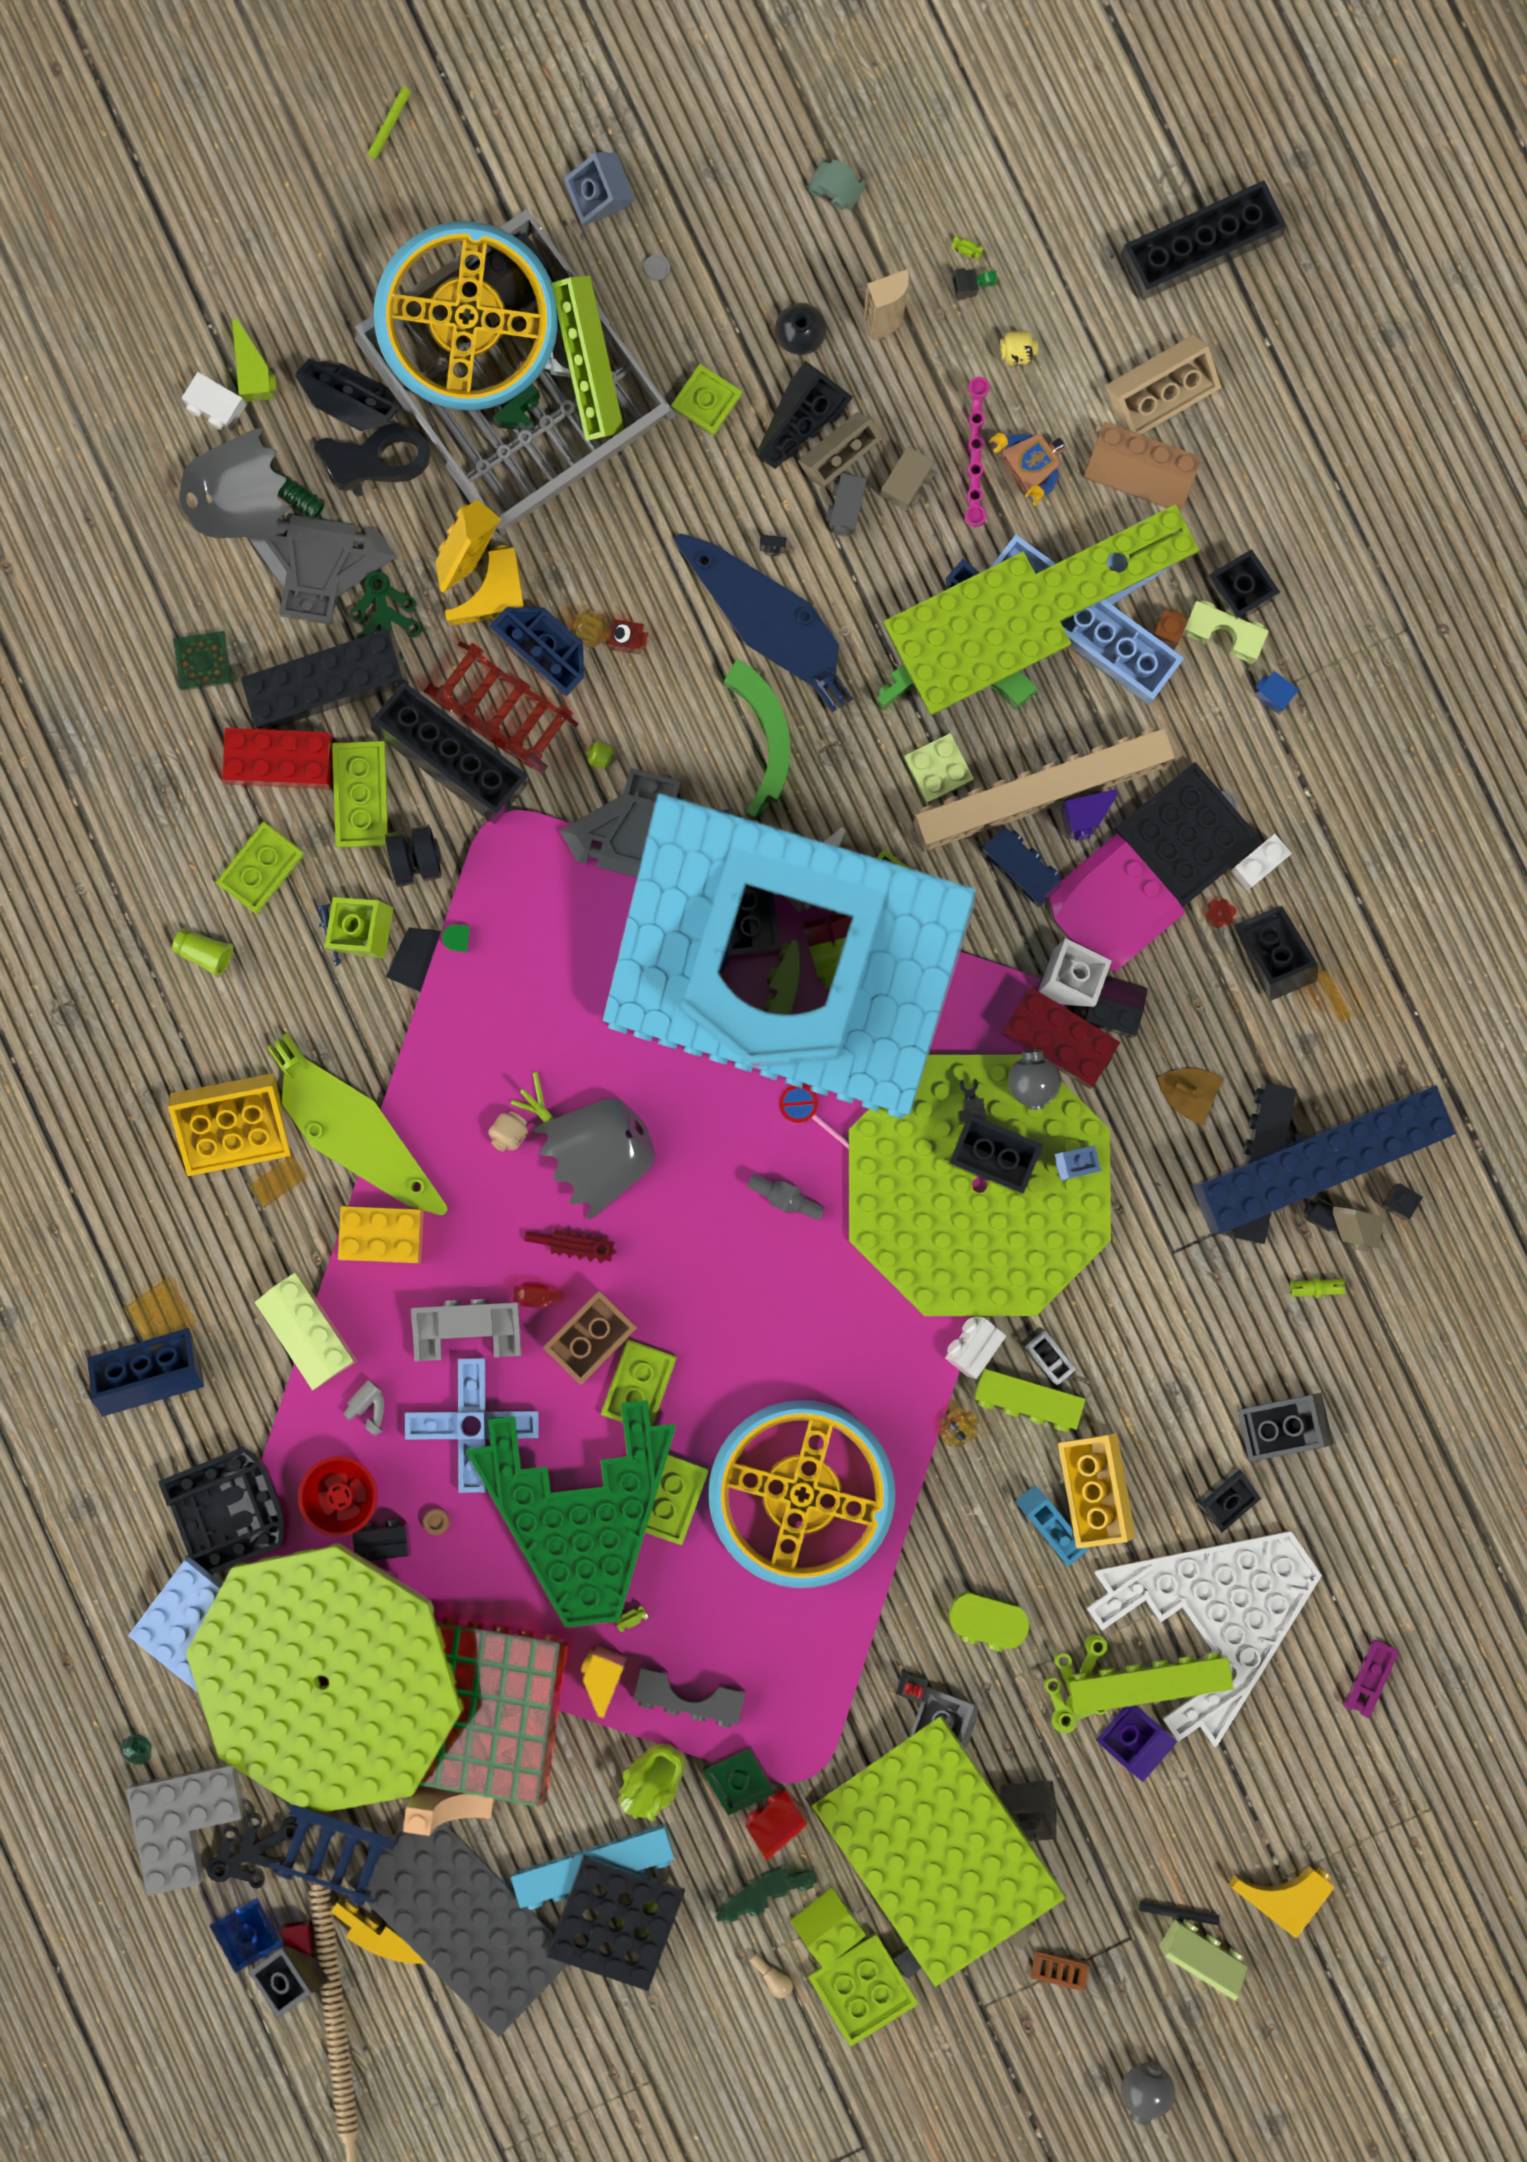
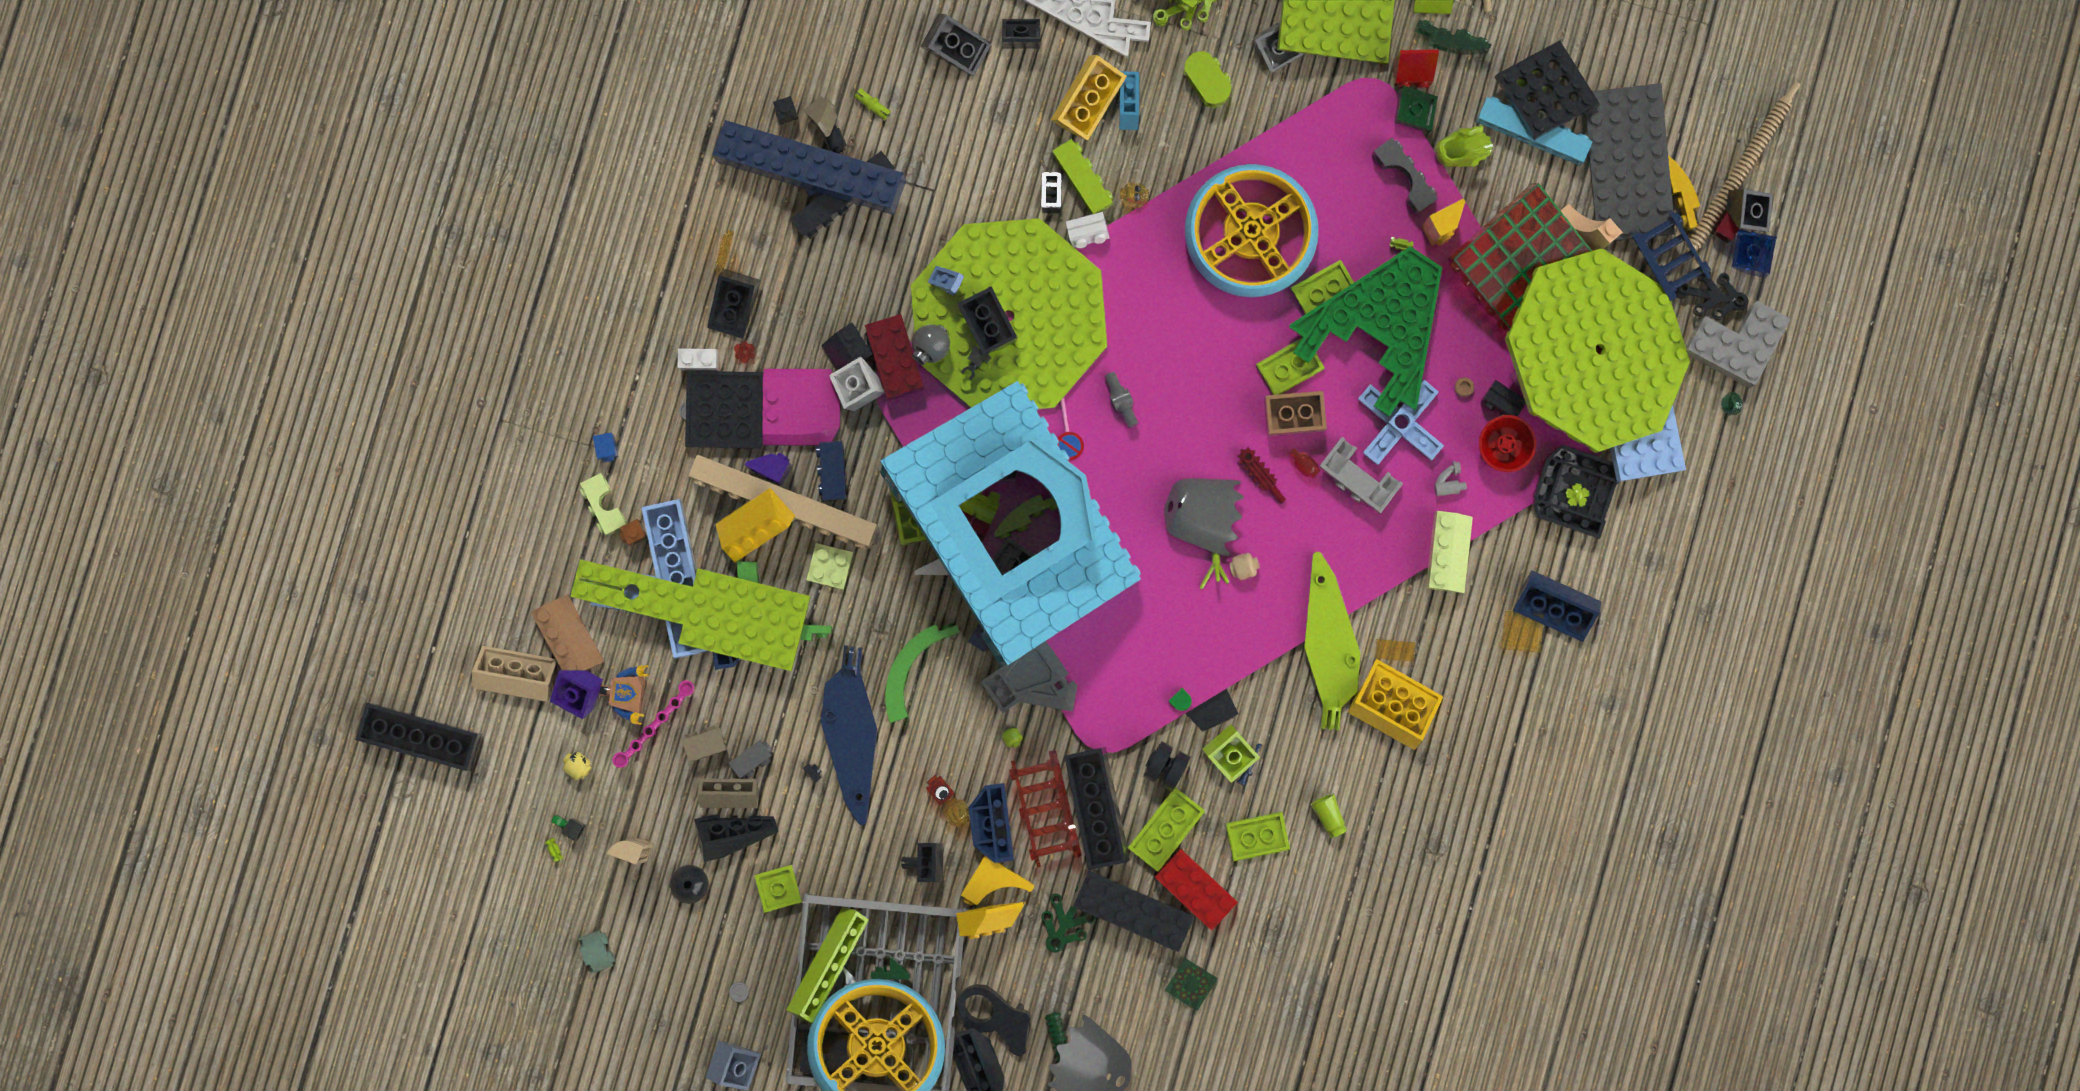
camera: 140 degrees left, 0 degrees up
dark grey plate [248,514,396,625] -> none
yellow brick [338,1206,424,1263] -> none
pearl dark grey piece [895,1670,928,1703] -> none
pearl gold shield [1157,1068,1223,1125] -> none
black slope [1208,549,1280,620] -> none
none -> dark purple slope [550,670,603,720]
none -> yellow slope [715,488,795,562]
none -> black brick [901,843,943,882]
none -> lime plant [1565,483,1589,507]

